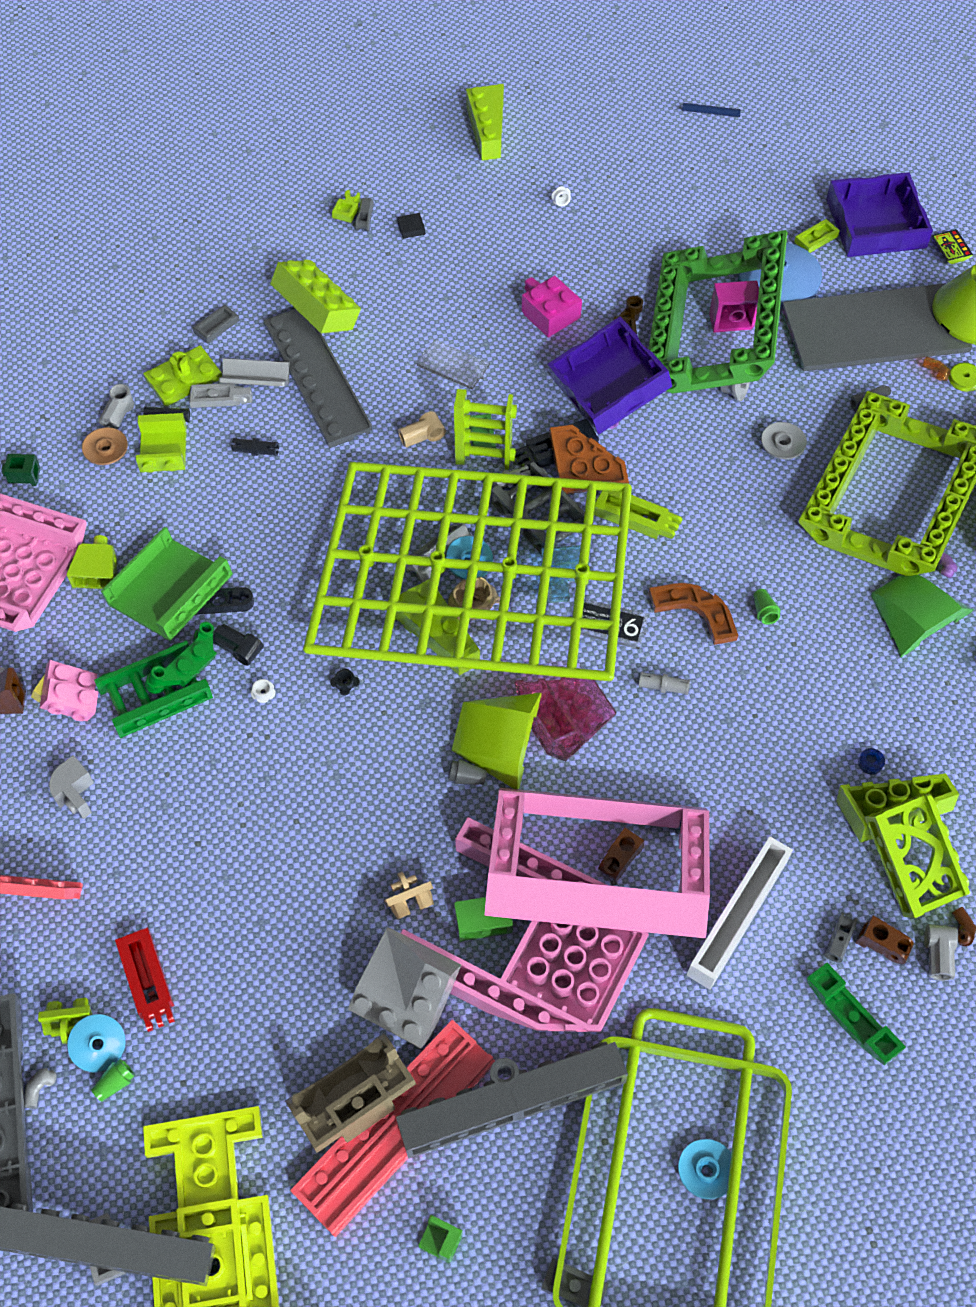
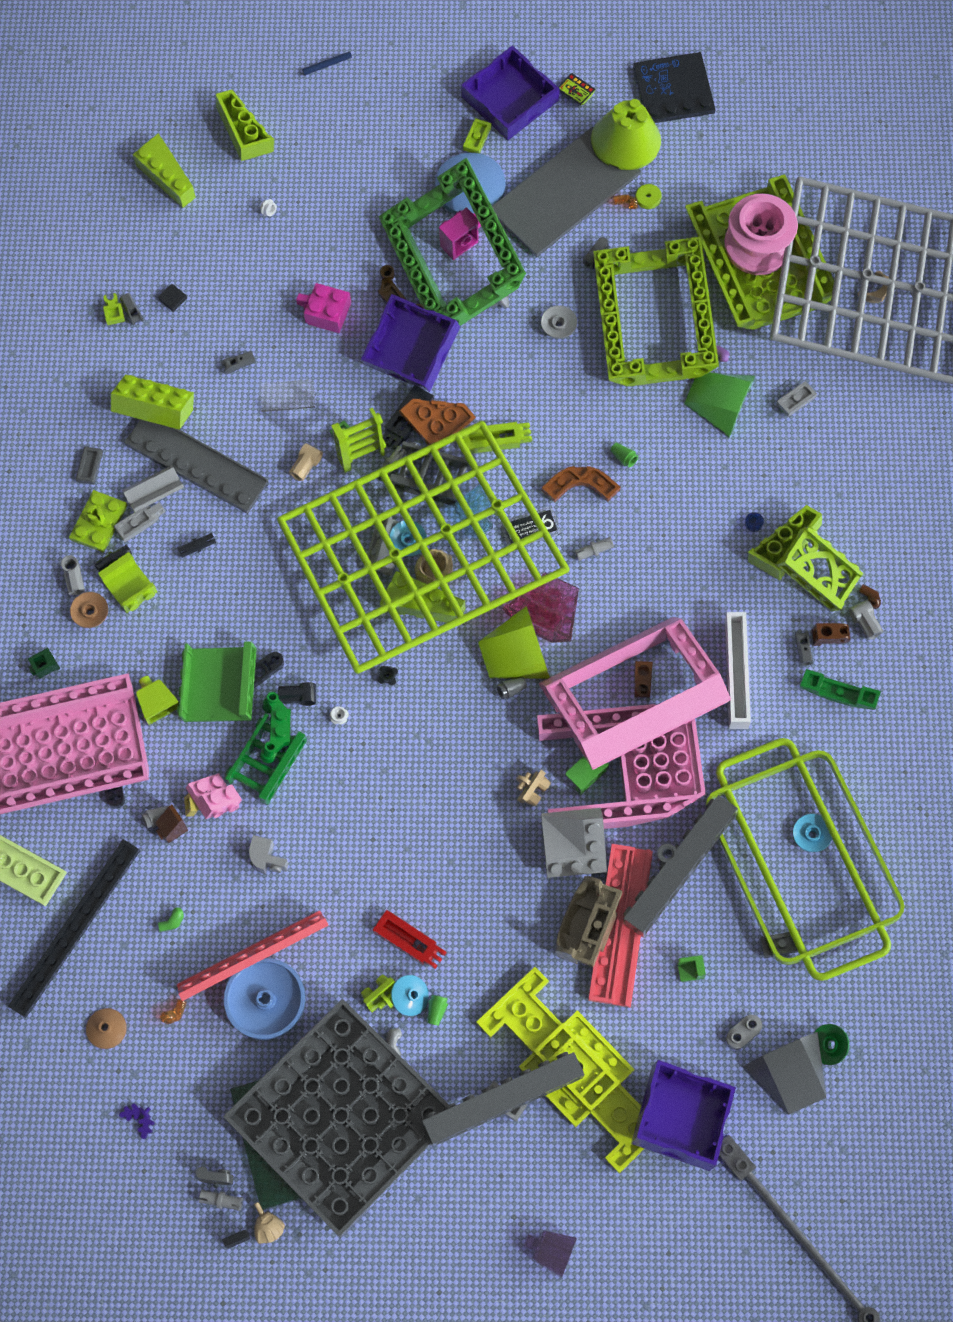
camera: 30 degrees left, 10 degrees up
none -> lime wedge [216,89,274,161]
none -> dark grey bar [221,351,256,374]

